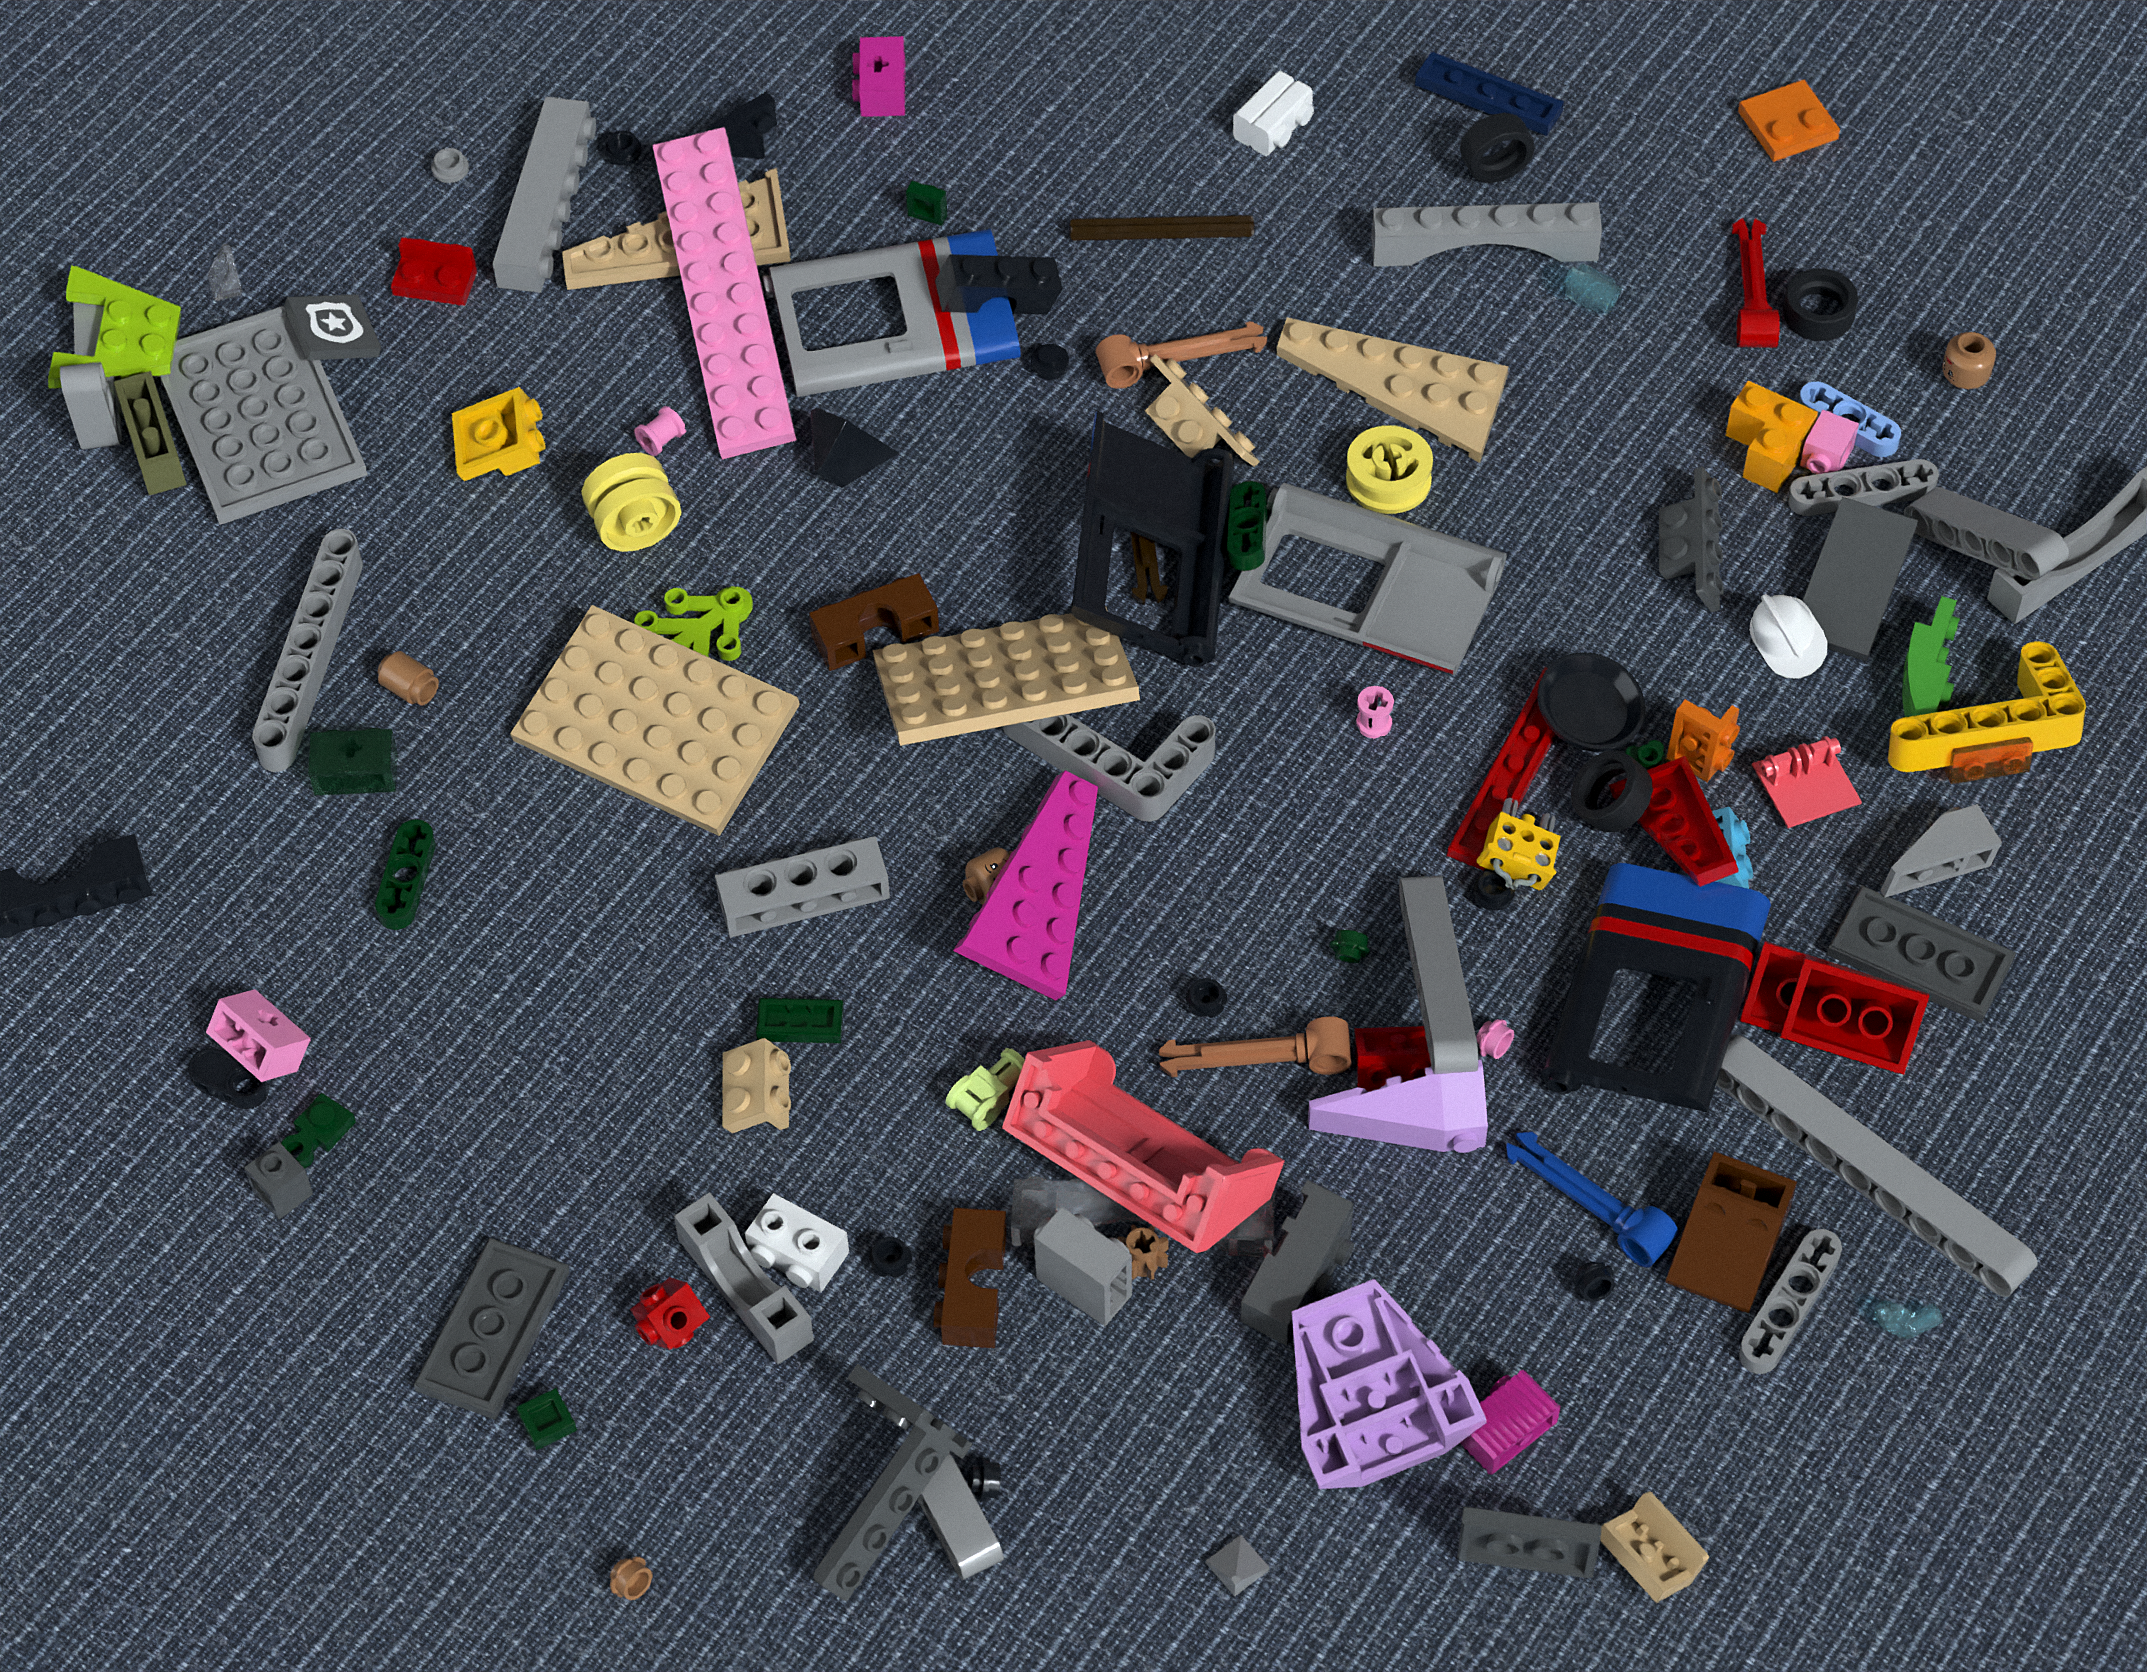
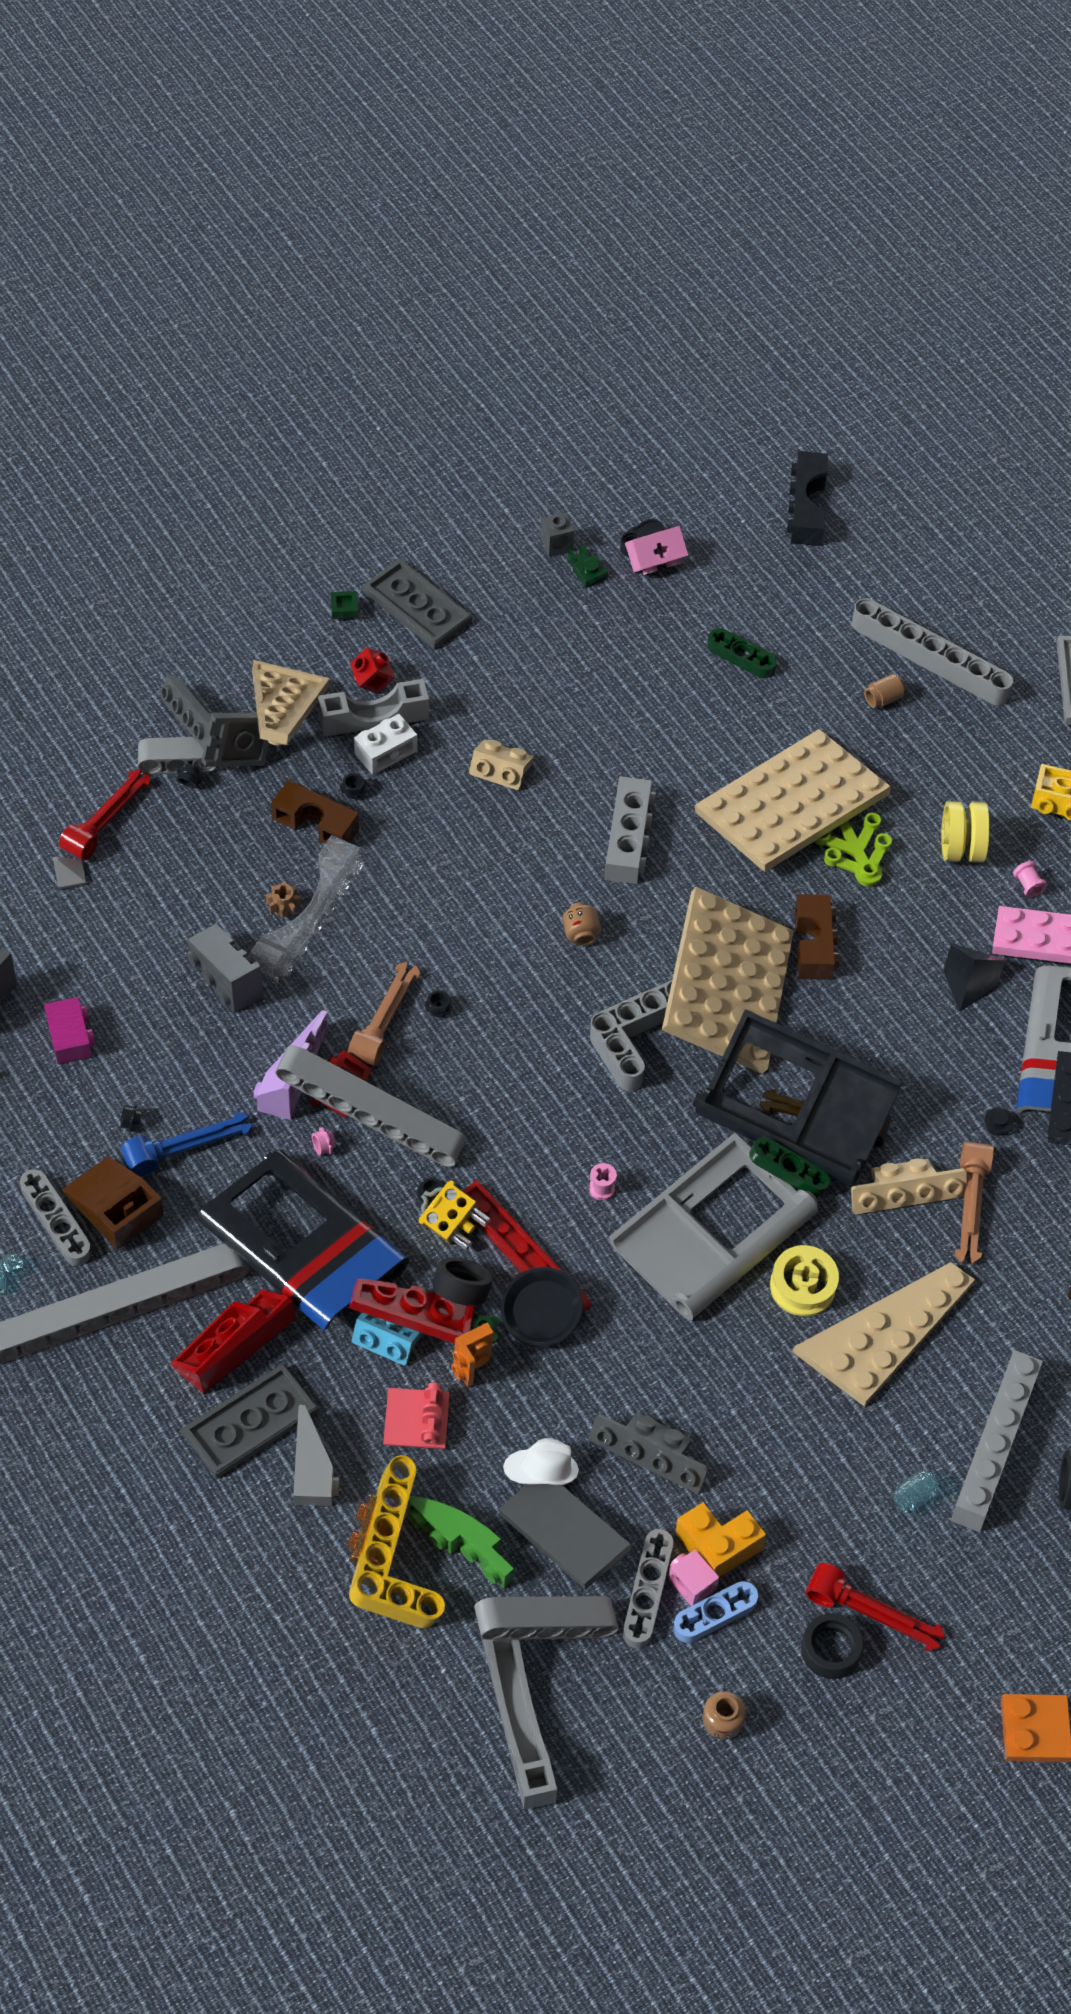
camera: 110 degrees right, 0 degrees up
clear green brick [308,728,398,796] -> none
medium nougat plate [610,1556,652,1600] -> none
dark green plate [756,998,844,1044] -> none
yellowish green connector [946,1048,1025,1131] -> none
dark pink wing [953,770,1098,1000] -> none
coral windscreen [1002,1040,1284,1253] -> none
light grey brick [1033,1207,1132,1326] -> none
lavender wedge [1292,1279,1487,1489] -> none
dark green plate [1329,930,1370,963] -> none
none -> red piece [59,770,150,861]
none -> tan wing [252,660,330,745]

